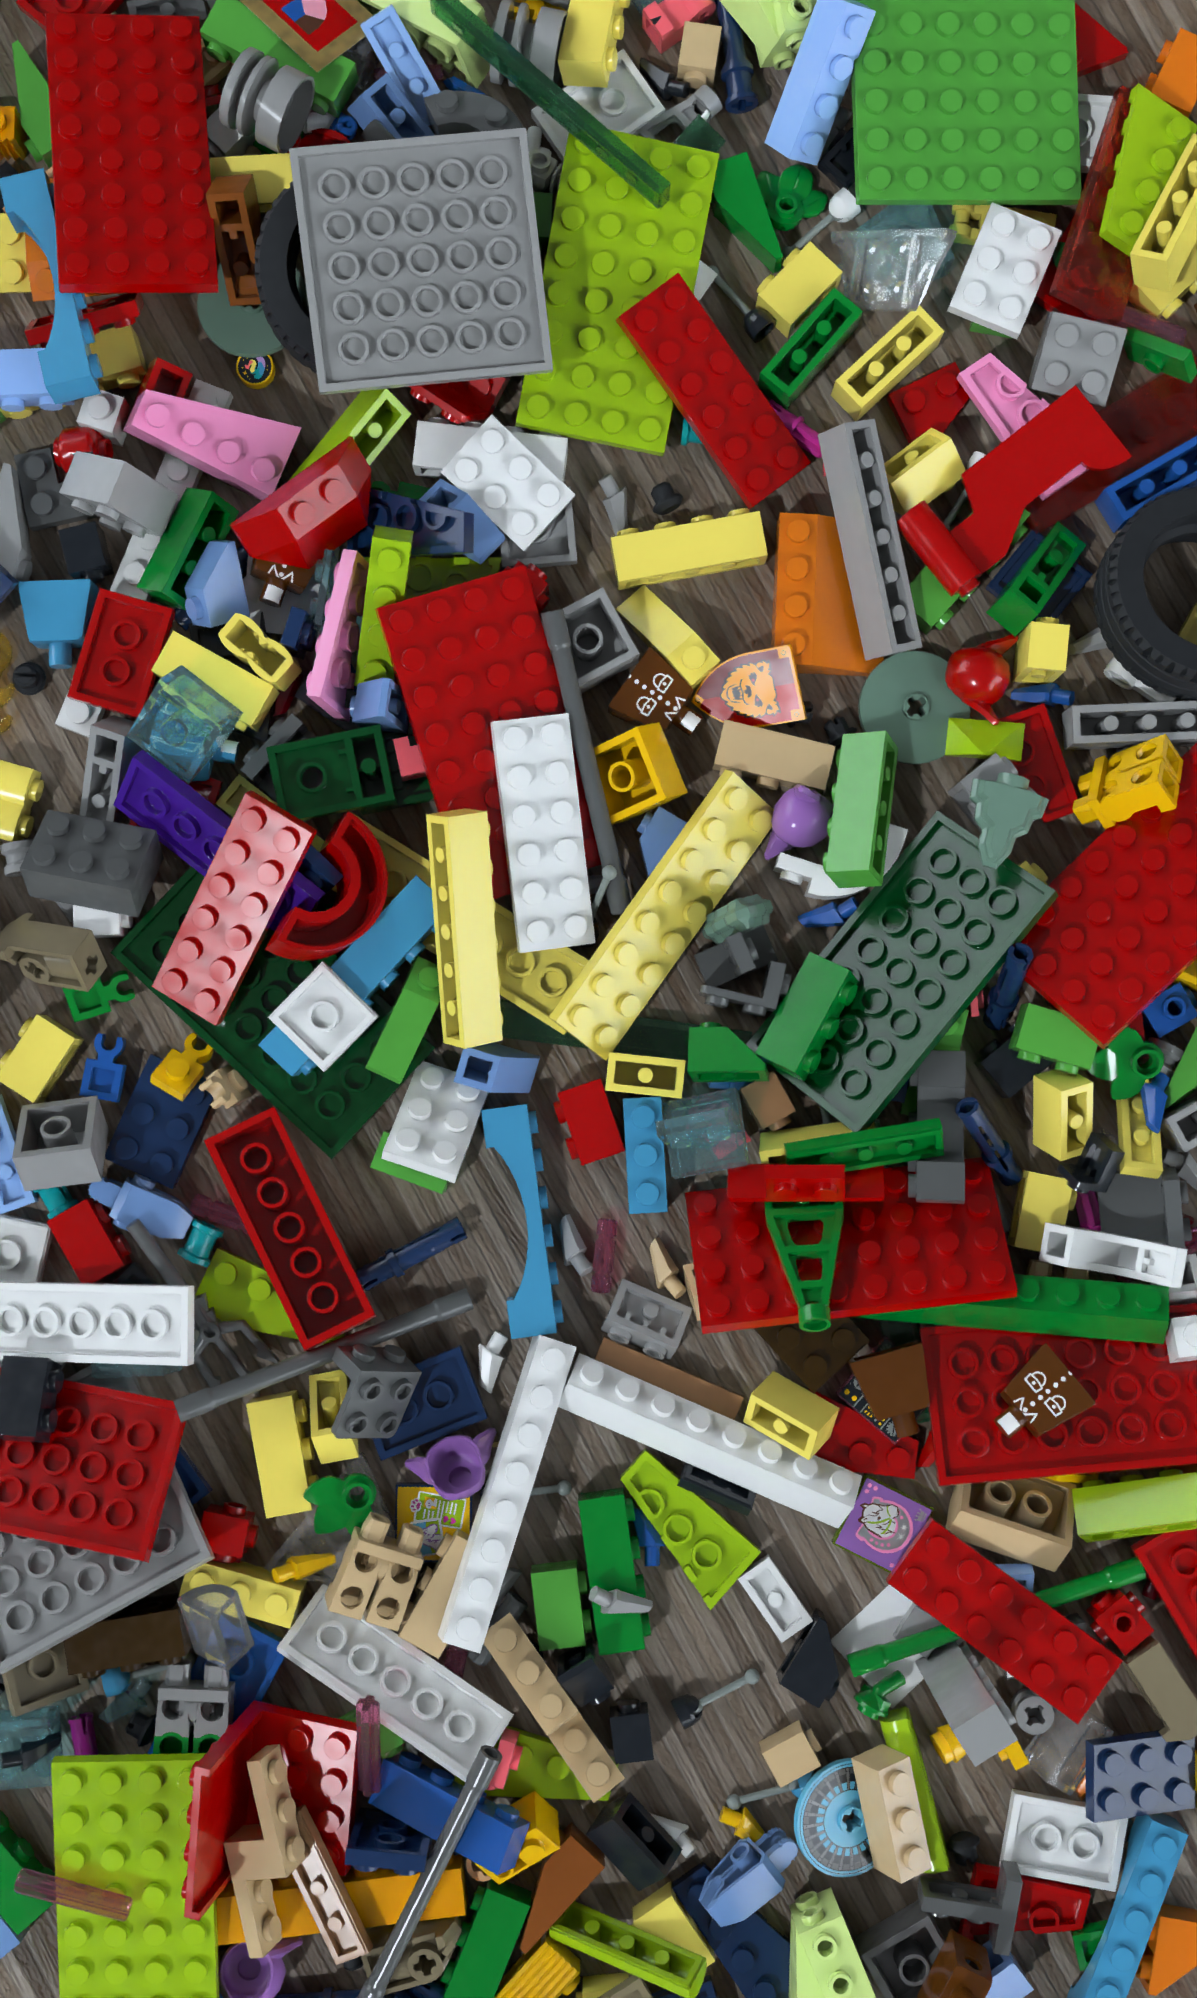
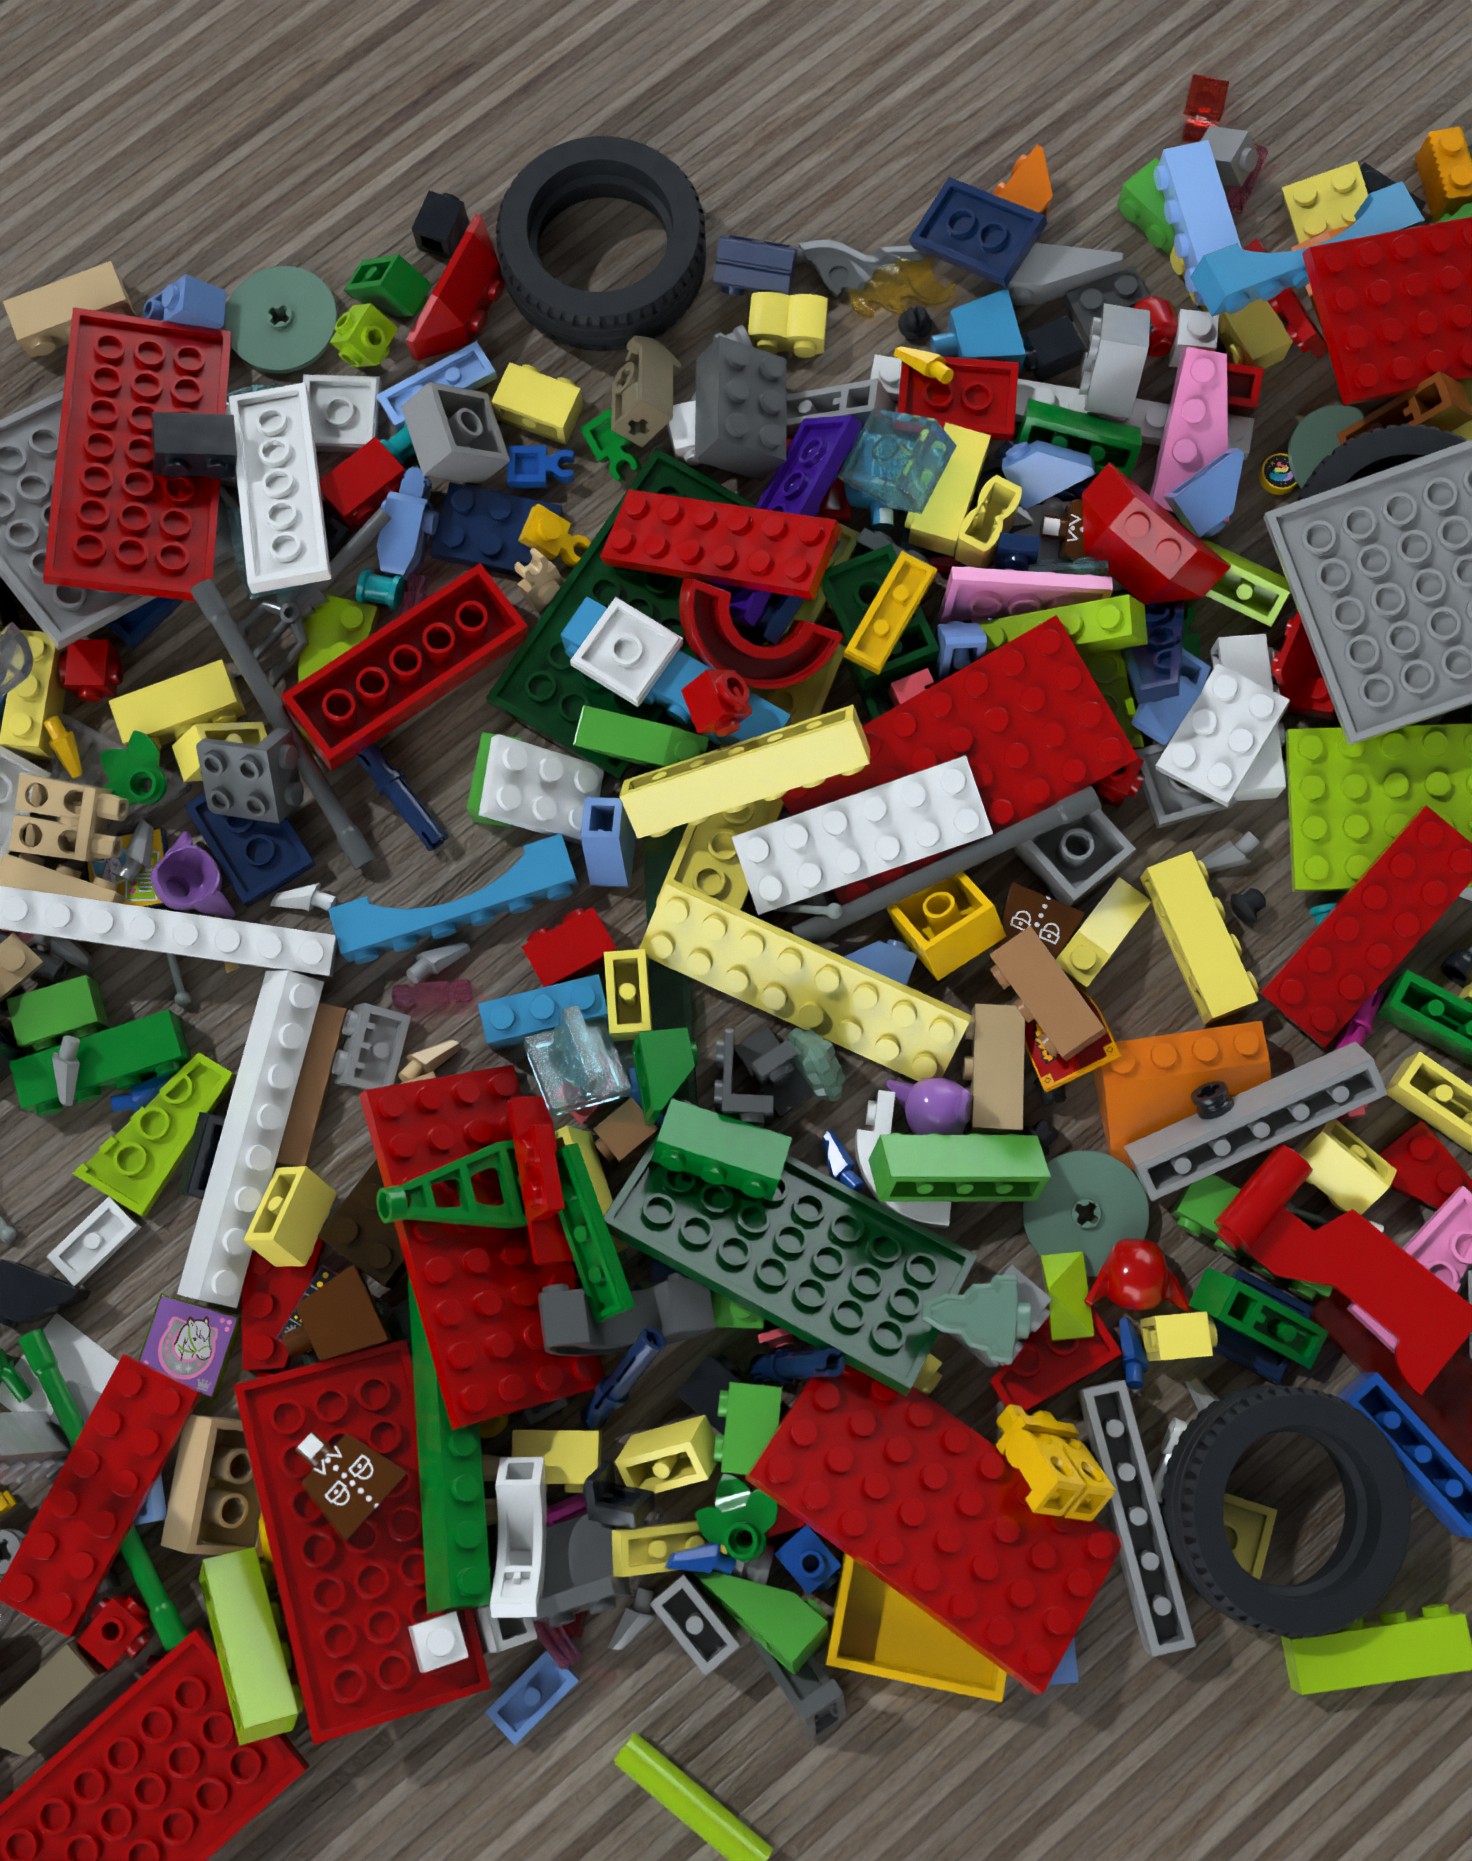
camera: 80 degrees right, 10 degrees down
none -> light grey bar [118,818,154,882]
none -> red brick [681,670,752,737]
none -> yellow tile [843,551,937,675]
none -> yellow bar [894,346,954,384]
none -> medium nougat brick [989,925,1107,1061]
none -> medium blue slope [1164,448,1244,538]
none -> black bush [1190,1081,1234,1119]

